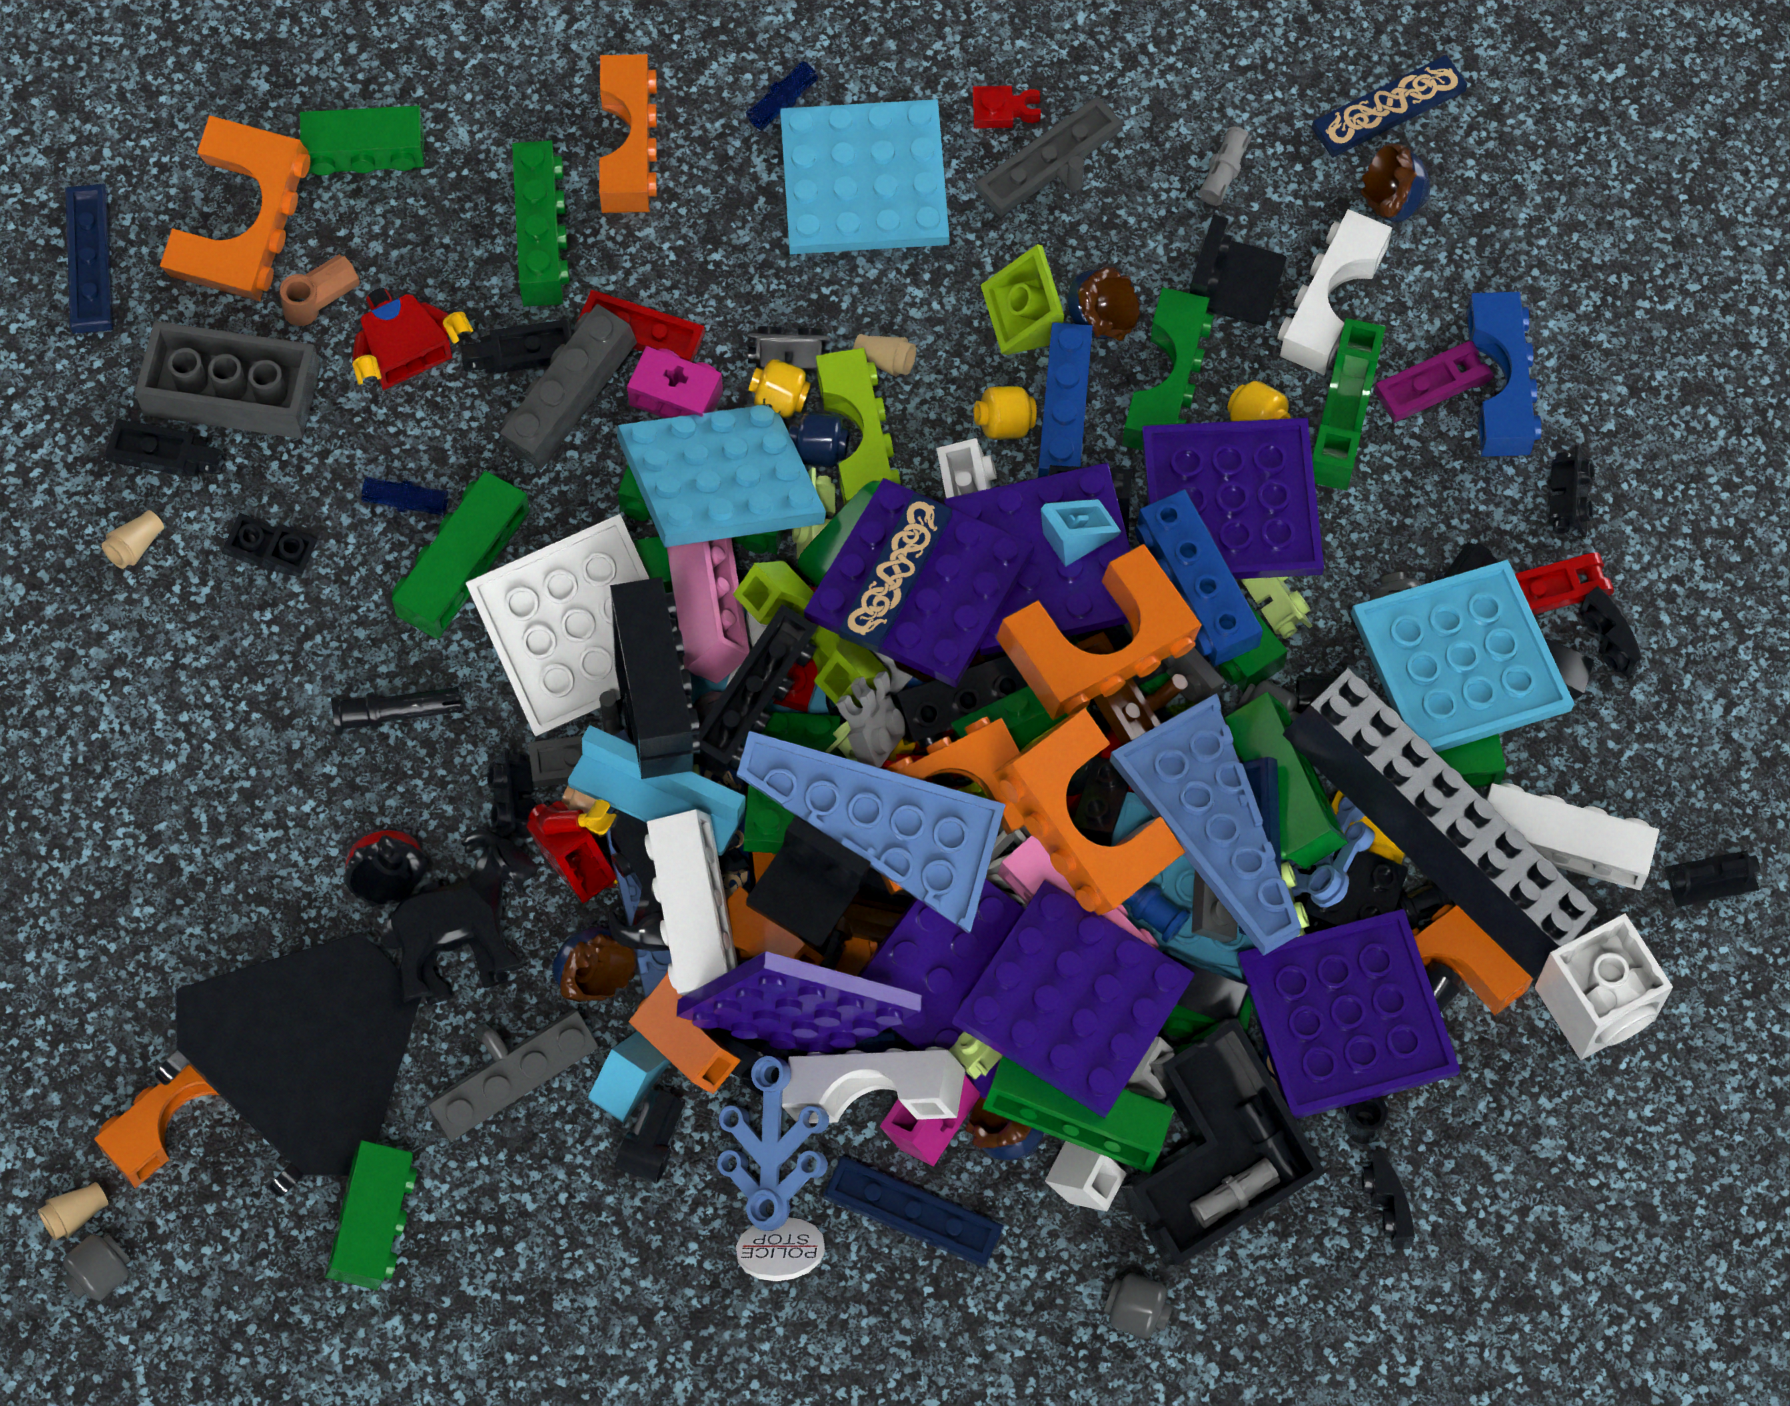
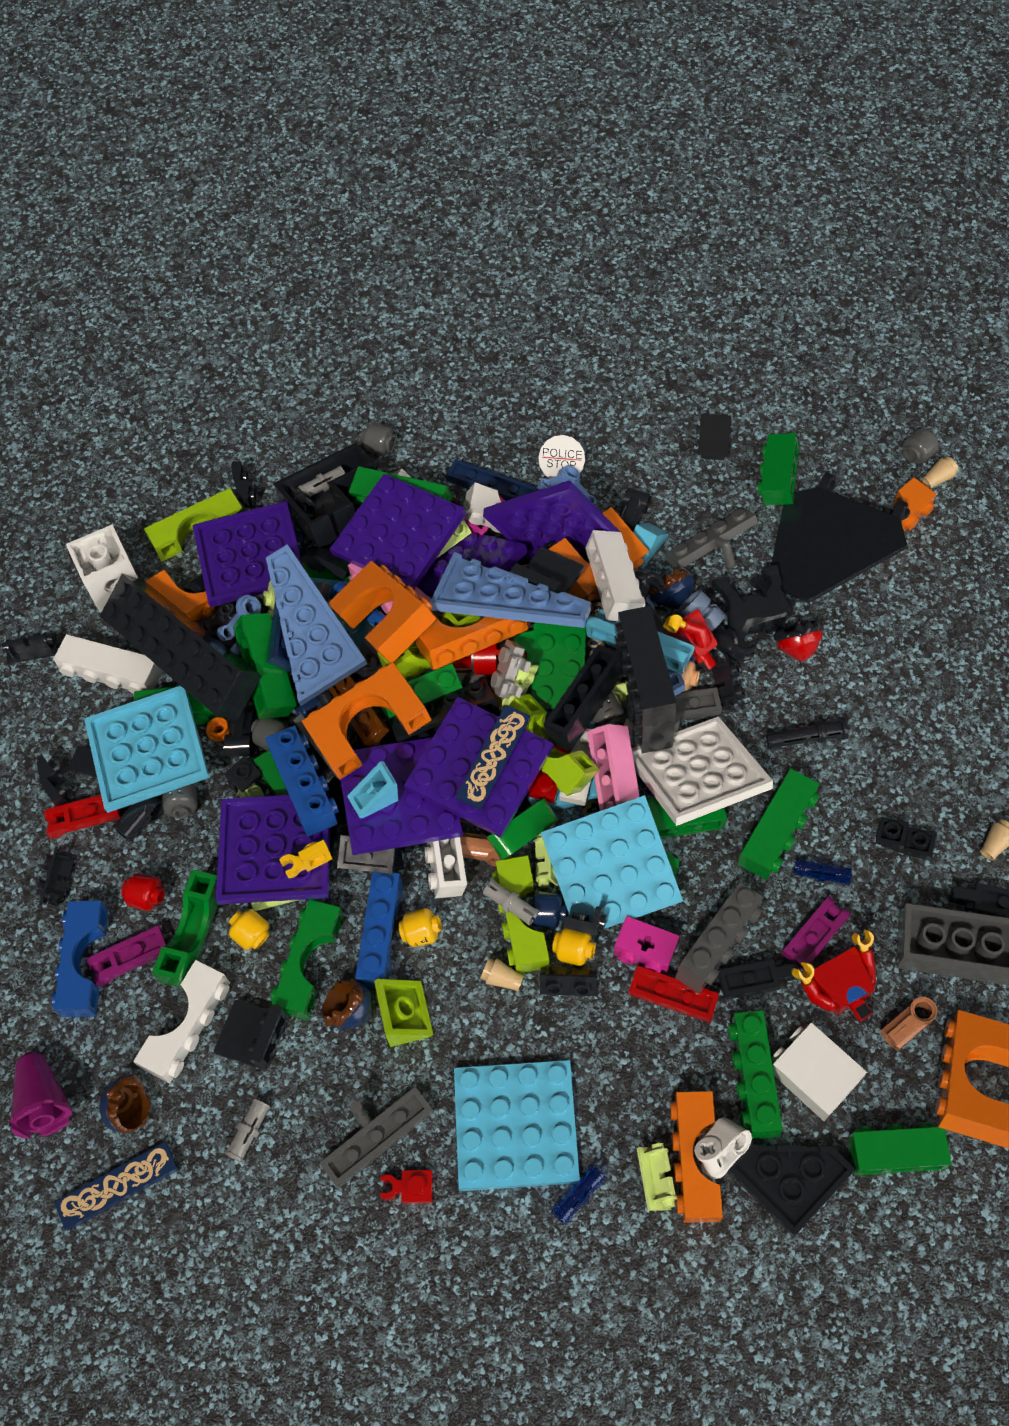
camera: 175 degrees left, 5 degrees down
none -> magenta cone [10,1052,72,1139]
none -> red head [121,873,165,911]
none -> lime arch [144,488,242,562]
none -> black bracket [224,756,261,793]
none -> yellow plate [279,840,332,878]
none -> light grey pin [483,879,539,925]
none -> black bracket [562,906,607,936]
none -> yellowish green hinge [636,1143,677,1211]
none -> sand blue wheel [677,589,725,632]
none -> white piece [694,1117,752,1179]
none -> black piece [698,414,731,460]
none -> black plate [728,1145,856,1238]
none -> white brick [771,1023,867,1121]
none -> magenta plate [782,896,852,971]

